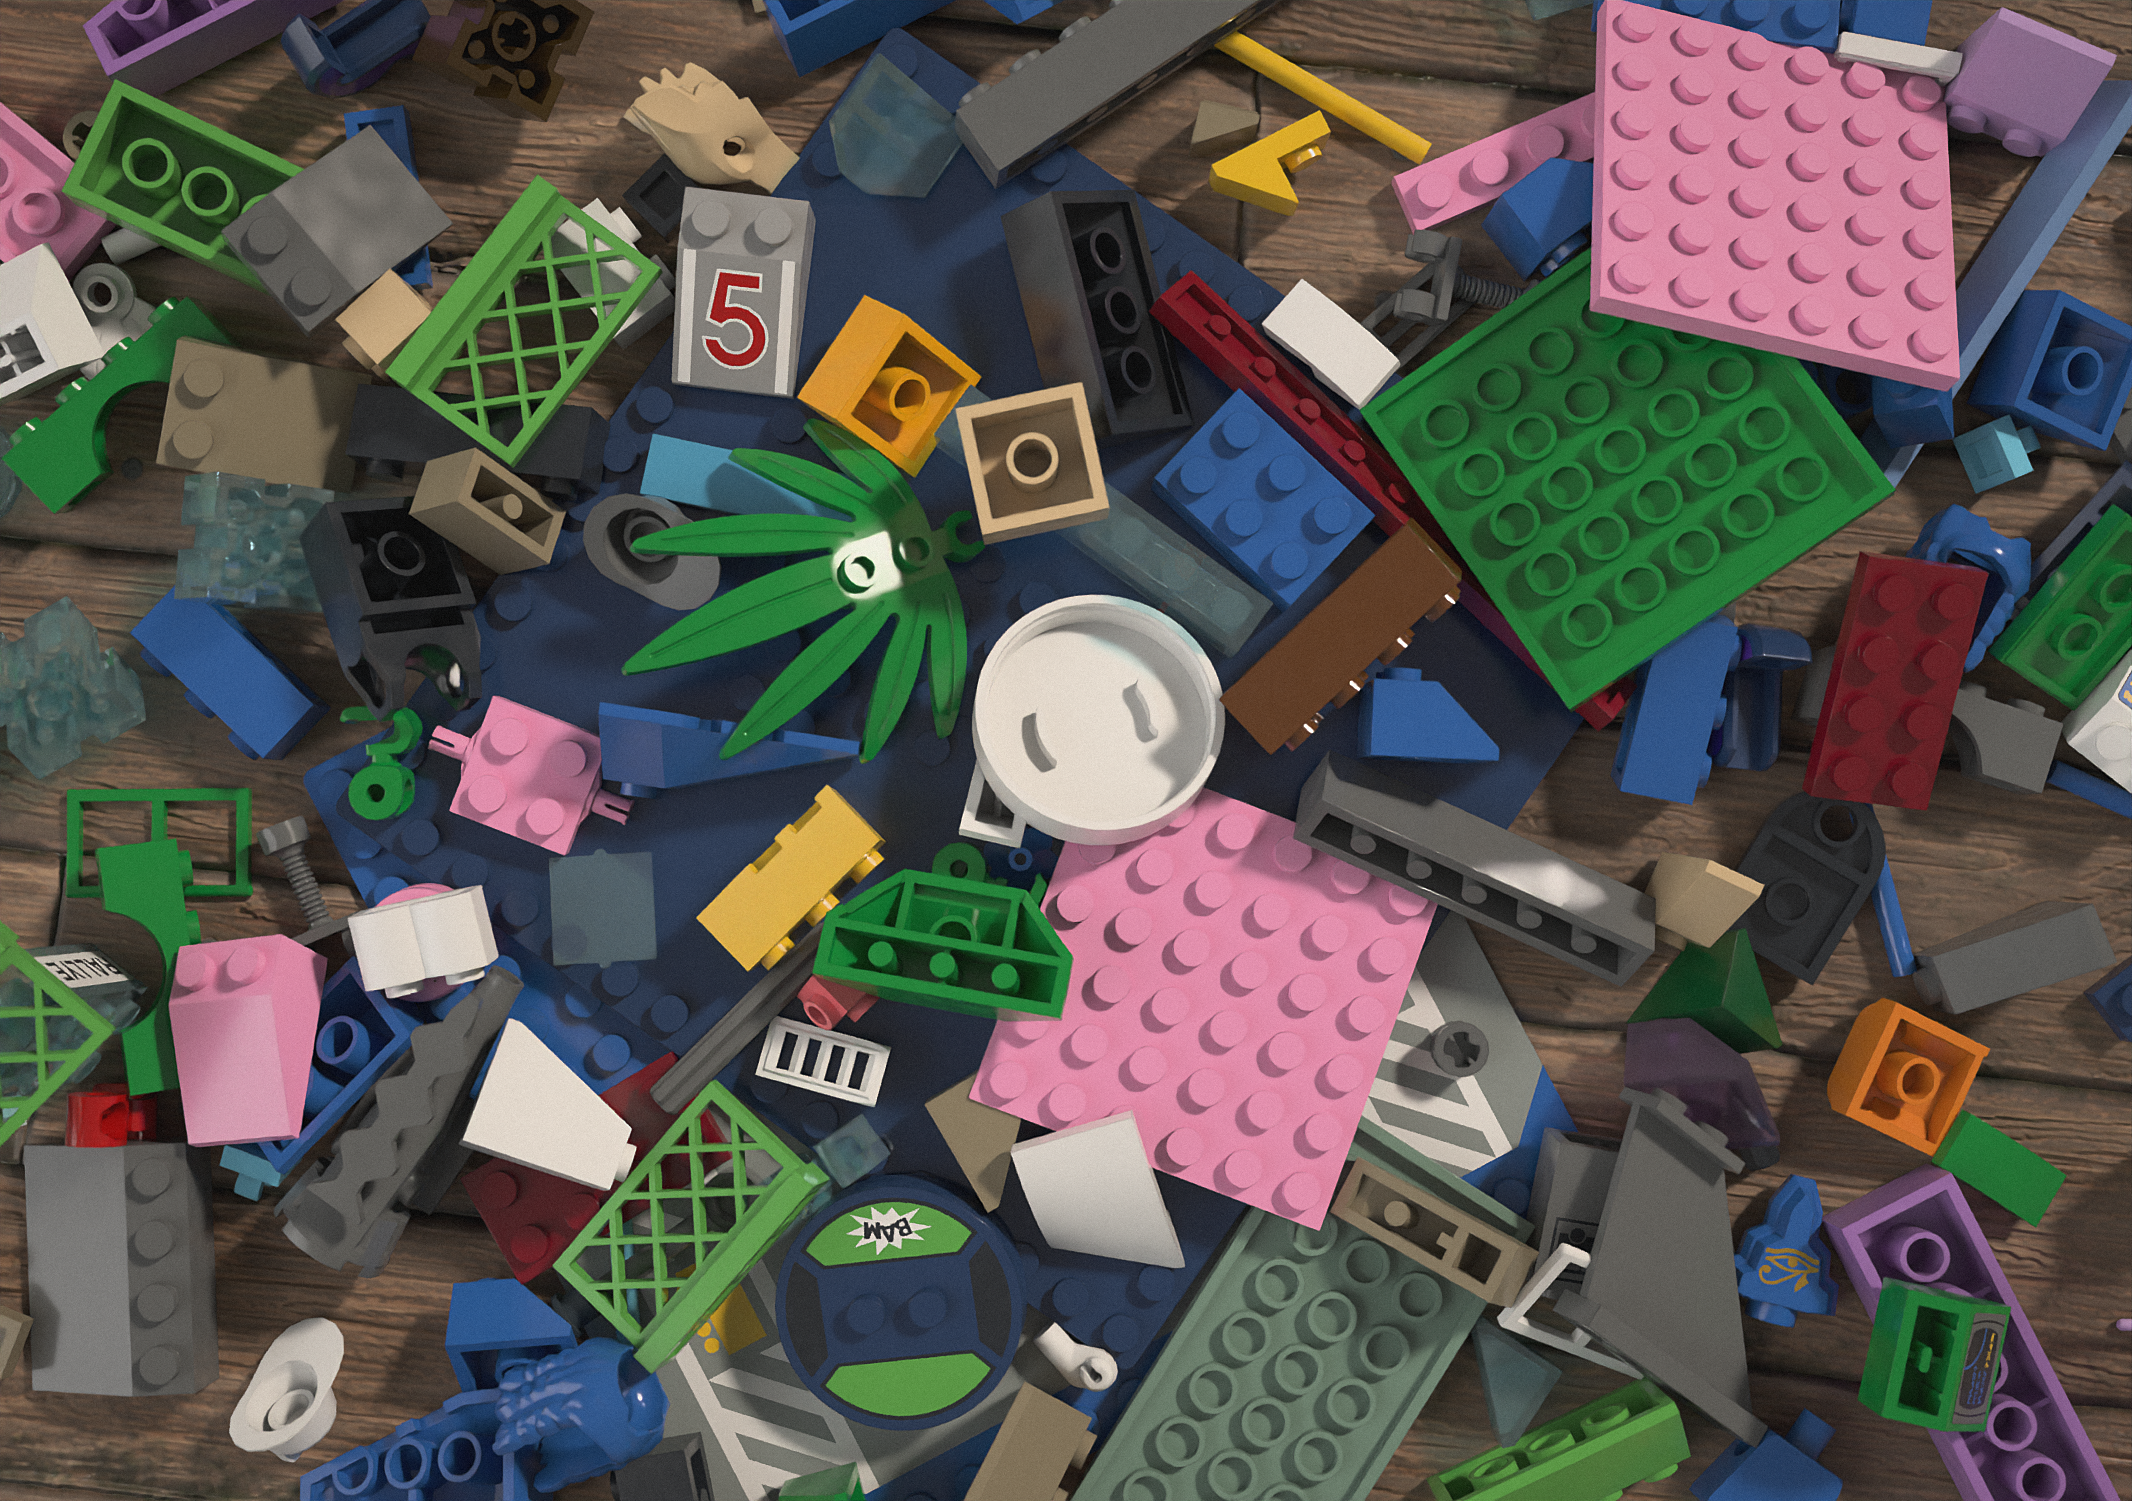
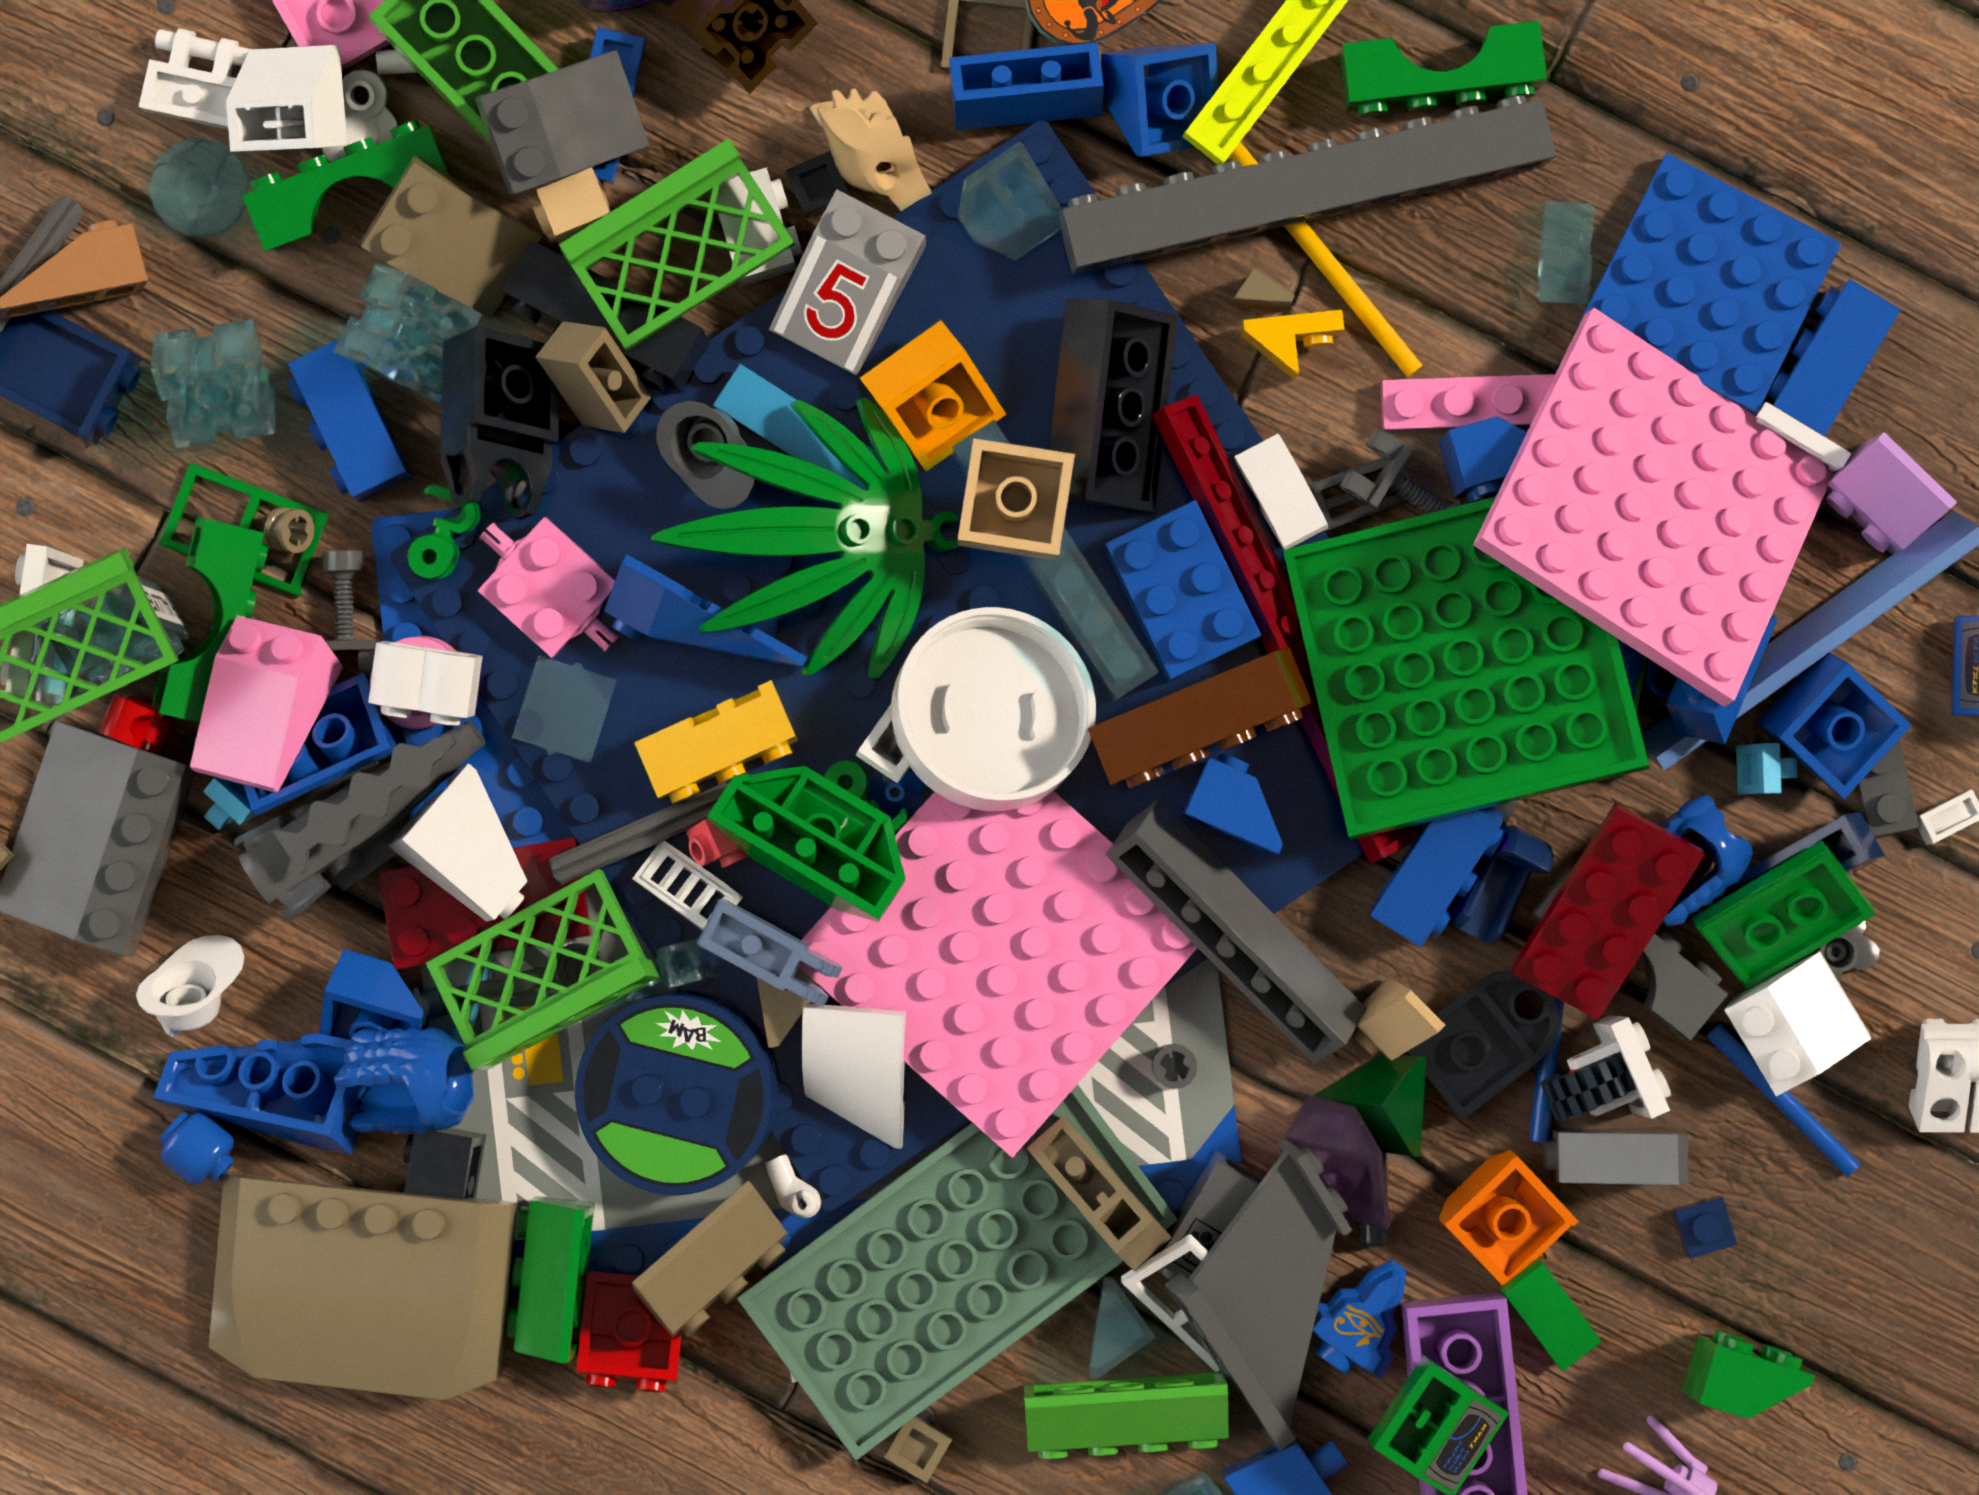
camera: 25 degrees right, 0 degrees up
none -> dark tan bush [264,507,314,553]
none -> sand blue hinge [697,898,843,1006]
none -> plate [1540,1015,1671,1121]

